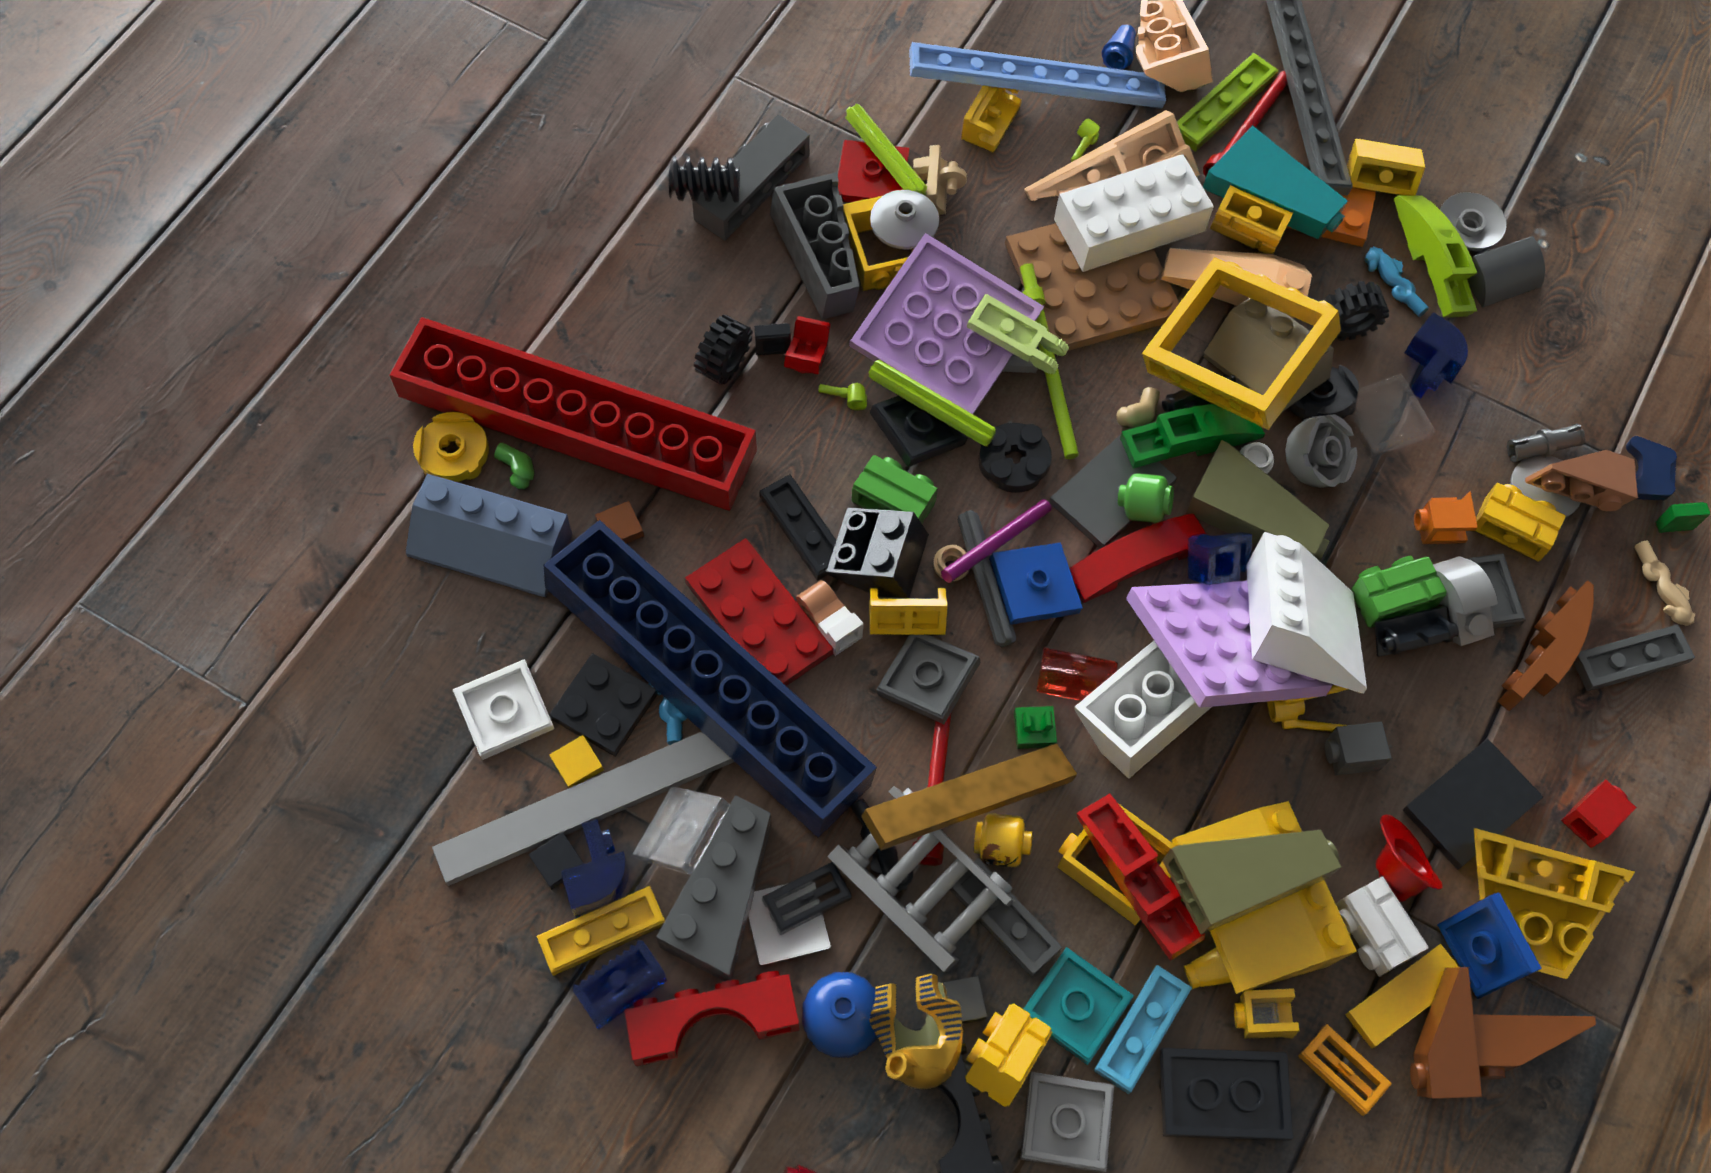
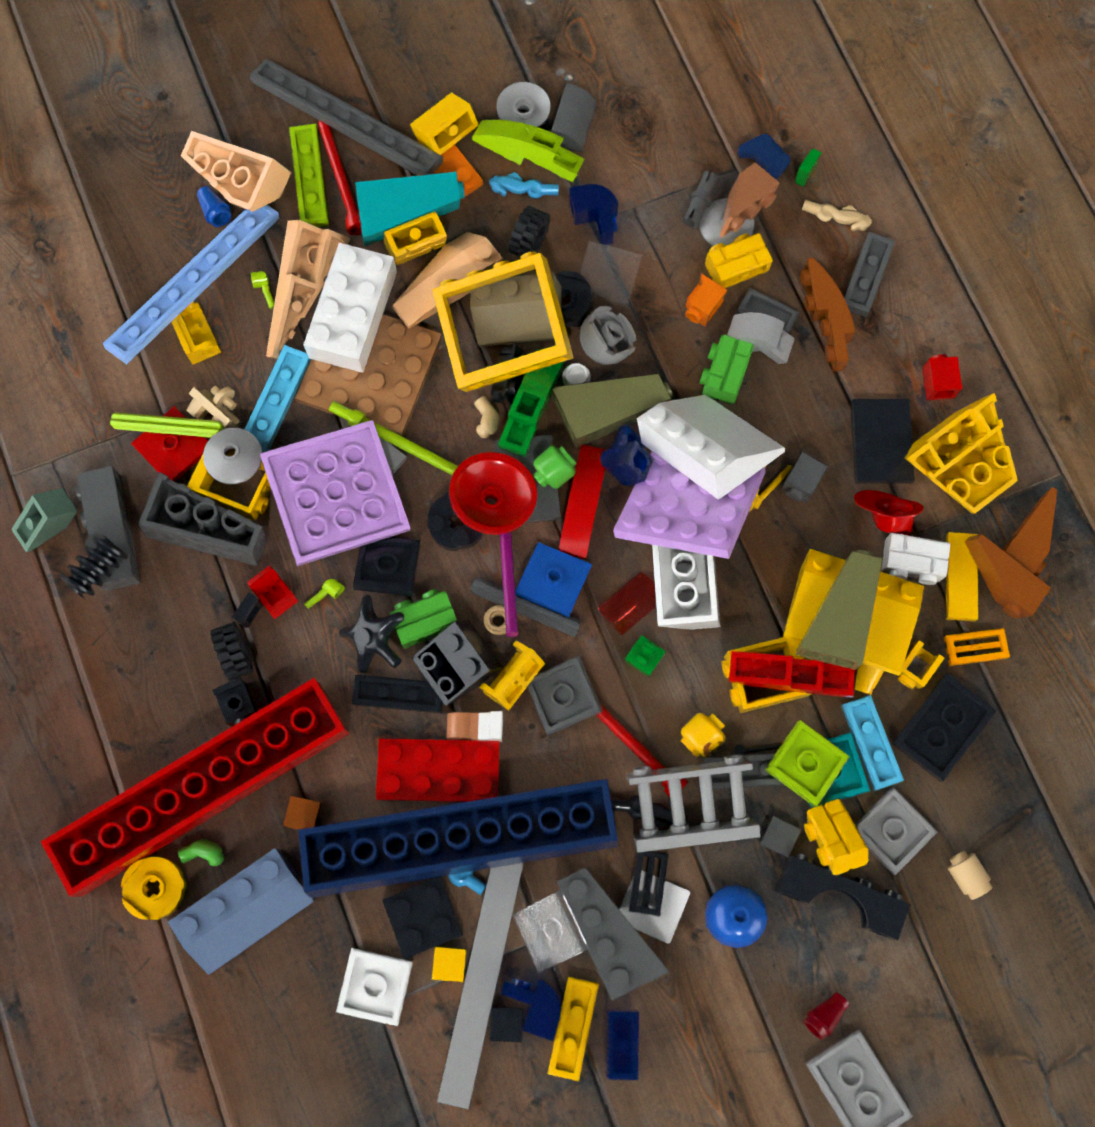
camera: 50 degrees left, 10 degrees up
red arch [624,971,799,1067] -> none
pearl gold tile [861,743,1077,850] -> none
lime axle [869,360,996,446] -> none
pearl gold piece [870,974,963,1089] -> none
yellowish green hinge [966,294,1069,374] -> none
black hinge [1375,606,1459,657] -> none
blue plate [1437,892,1542,999] -> none
none -> sand green slope [11,488,77,552]
none -> black brick [212,678,258,727]
none -> medium azure plate [244,345,311,453]
none -> black animal [339,595,404,673]
none -> red dish [449,452,537,535]
none -> black hinge [733,742,783,755]
none -> lime tile [765,720,850,807]

